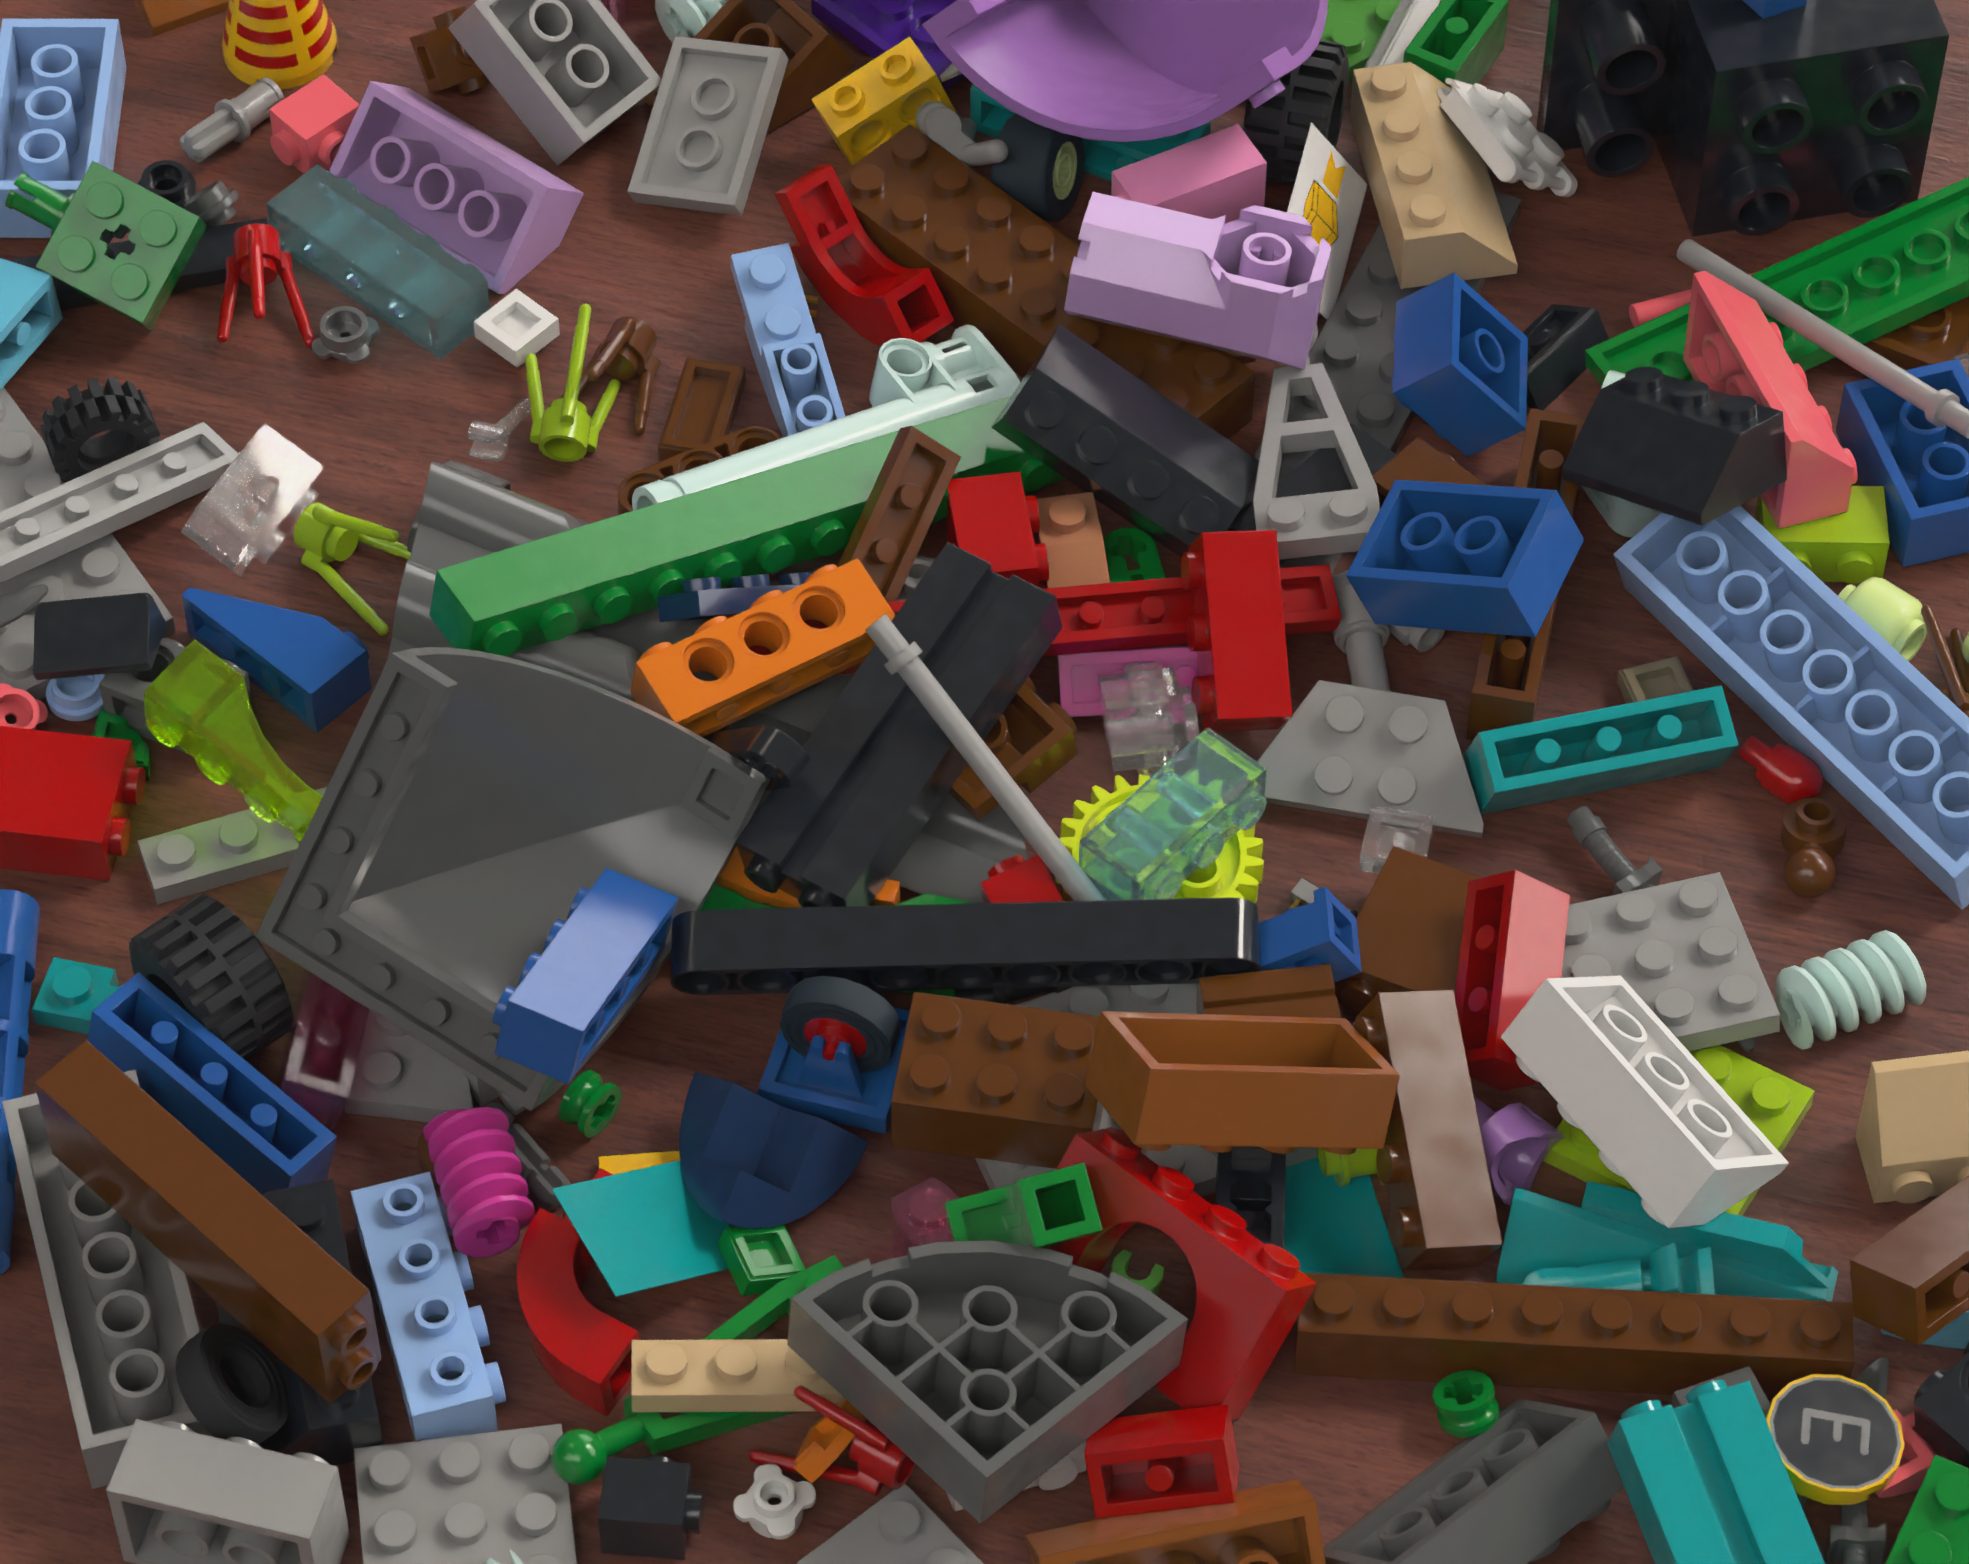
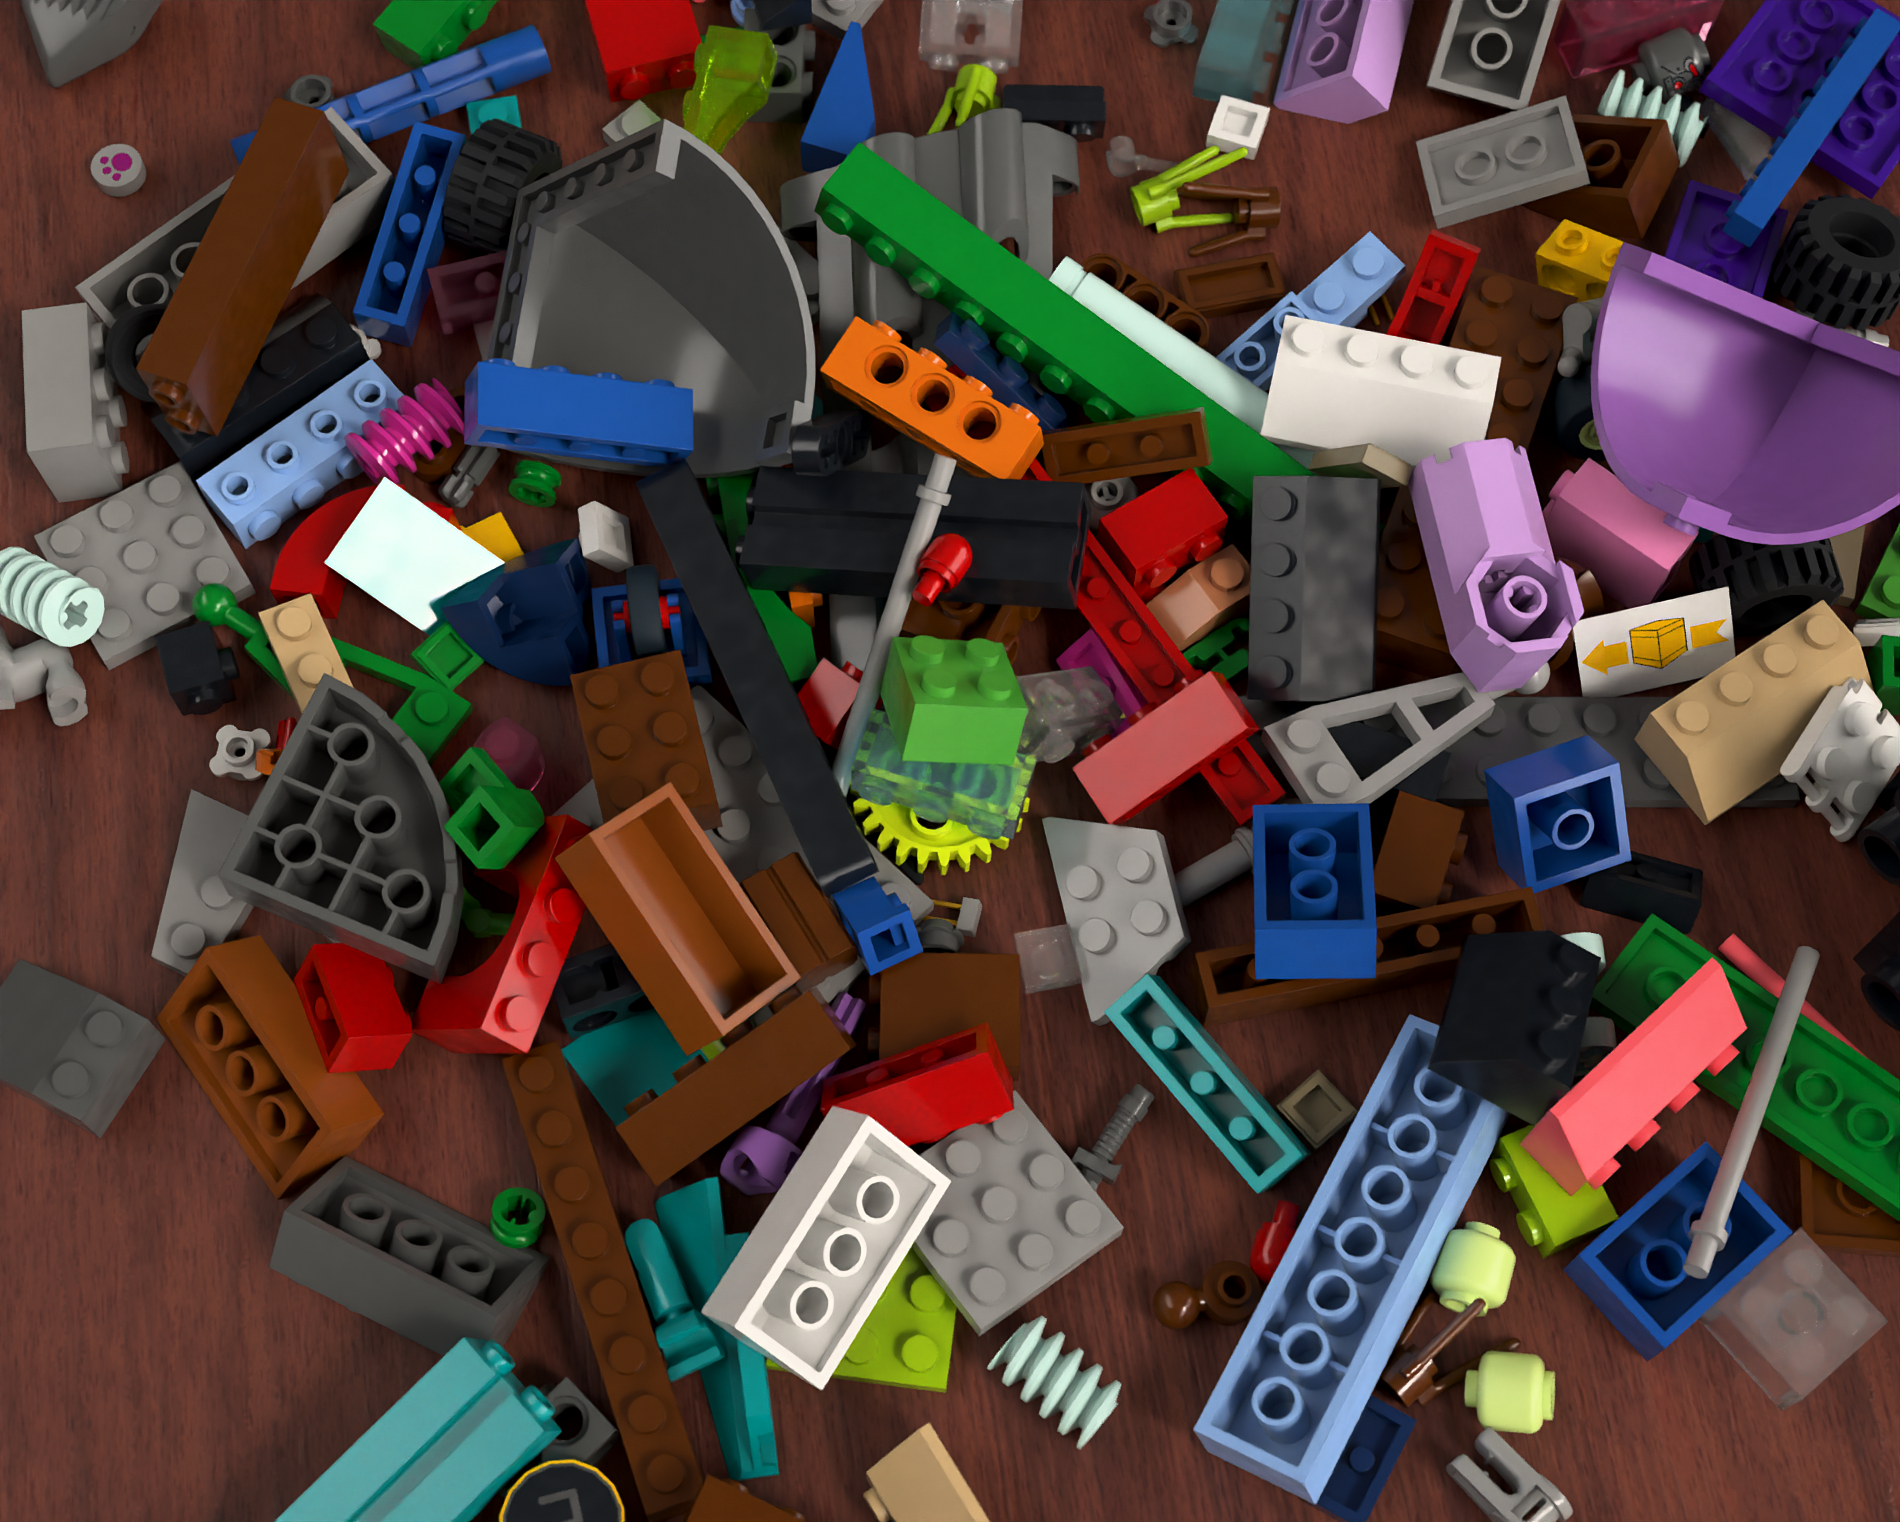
camera: 65 degrees right, 15 degrees up
none -> white plate [578,501,634,573]
none -> bright green brick [880,635,1028,765]
none -> red cylinder [911,533,973,607]
none -> black bracket [1003,84,1106,142]
none -> white slope [1260,315,1501,470]
none -> dark tan tile [1308,443,1414,489]

